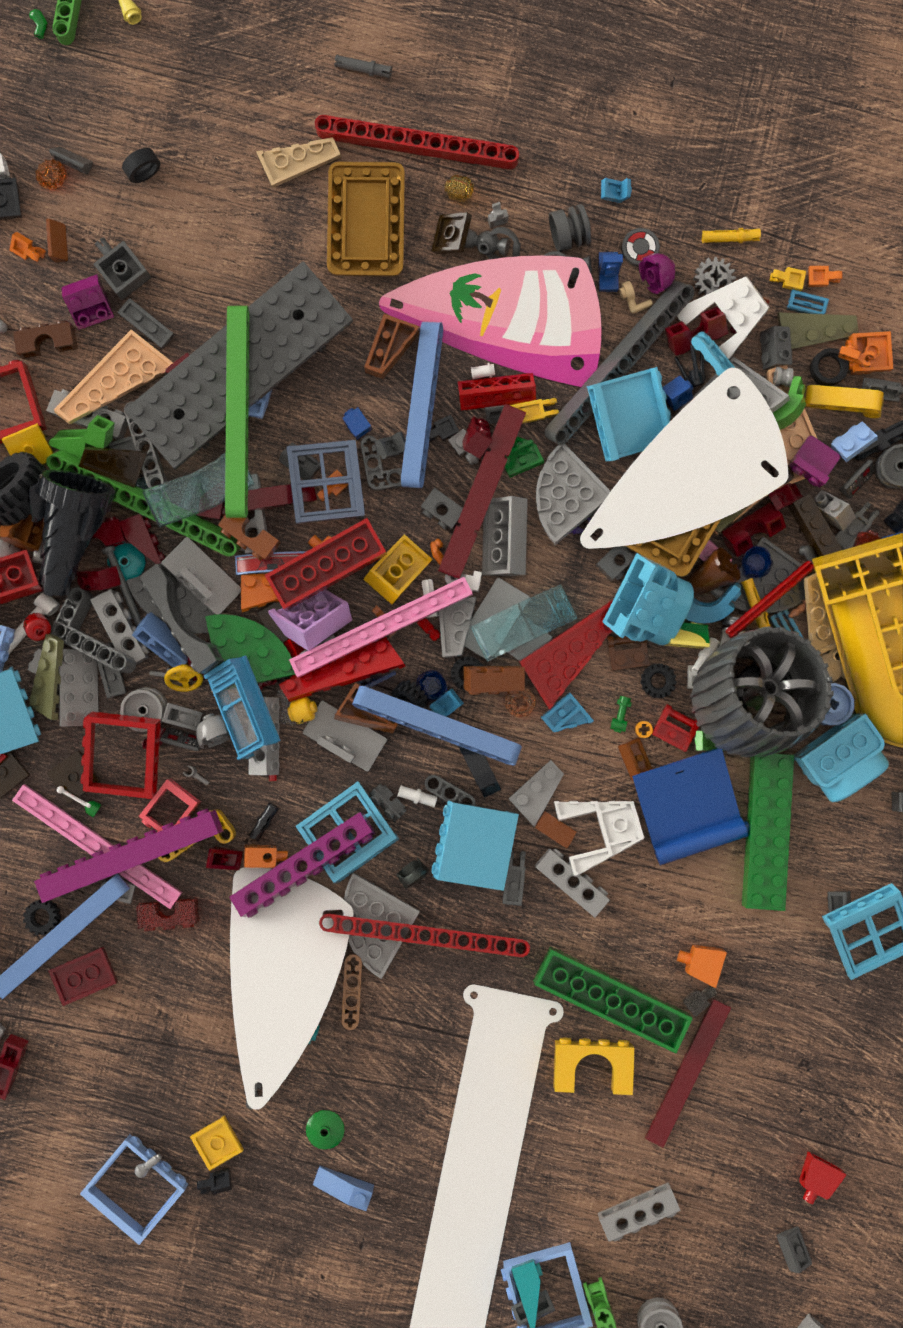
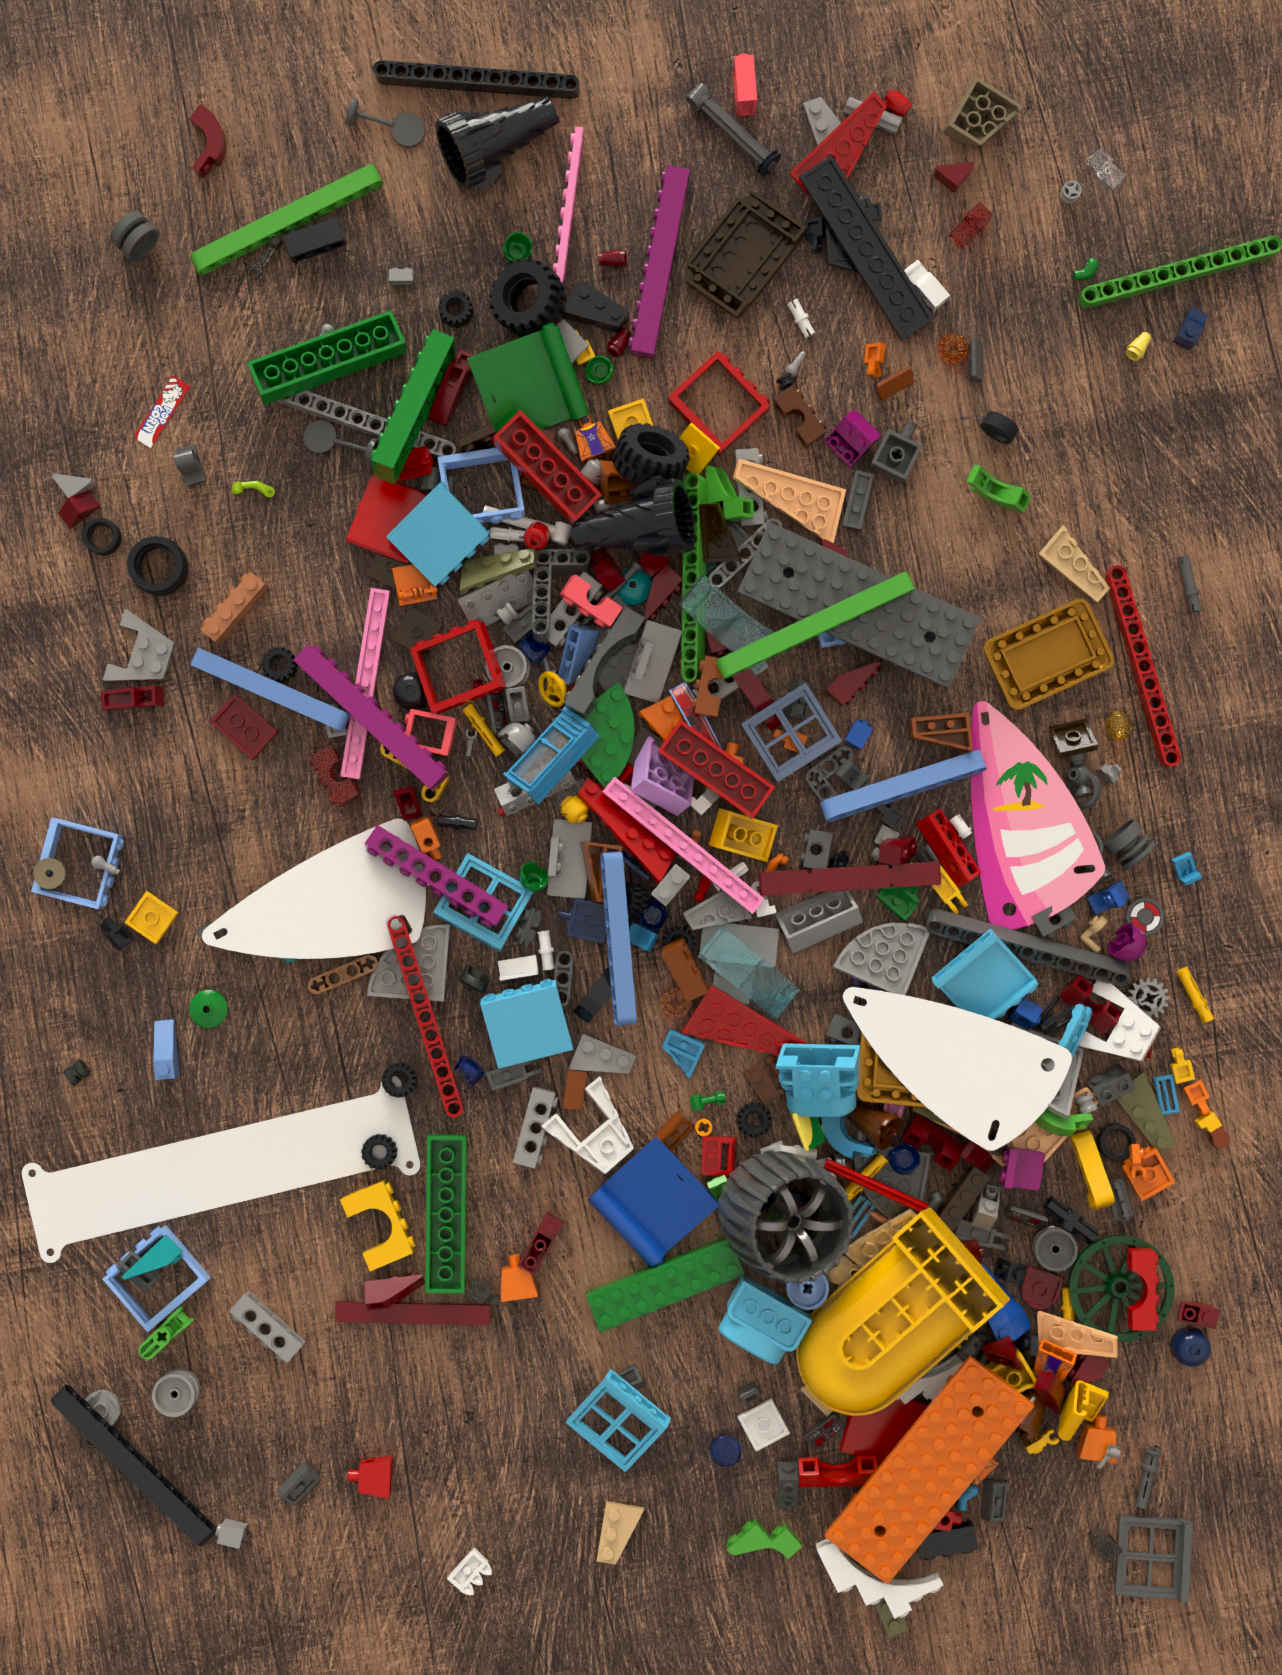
camera: 60 degrees right, 0 degrees up
hinge [56,786,102,818] -> none
light blue bracket [831,421,878,462] -> none
none -> dark tan piece [33,858,67,889]
none -> pearl dark grey wheel [63,1059,91,1086]
none -> black tyre [361,1134,398,1170]
none -> dark red slope [364,1273,425,1311]
none -> black tyre [381,1063,417,1098]
none -> orange hinge [392,564,437,606]
none -> black cylinder [392,672,428,710]
none -> clear blue hair [454,1055,485,1086]
none -> yellow pin [462,704,506,757]
none -> white axle [490,527,525,542]
none -> light grey wheel [496,602,520,626]
none -> white panel [498,955,539,981]
none -> dark red slope [518,1211,564,1275]
none -> clear blue hair [519,632,551,664]
none -> green hair [519,862,549,892]
none -> dark blue plate [557,898,606,944]
none -> coral arch [559,575,623,628]
none -> light grey brick [651,864,691,906]
none -> white leg [691,788,719,816]
none -> black bush [776,373,795,390]
none -> dark red slope [825,660,882,707]
none -> black plant [830,851,849,868]
none -> bright green arch [966,464,1032,513]
none -> dark grey brick [1031,906,1077,938]
none -> leg [1193,1111,1230,1148]

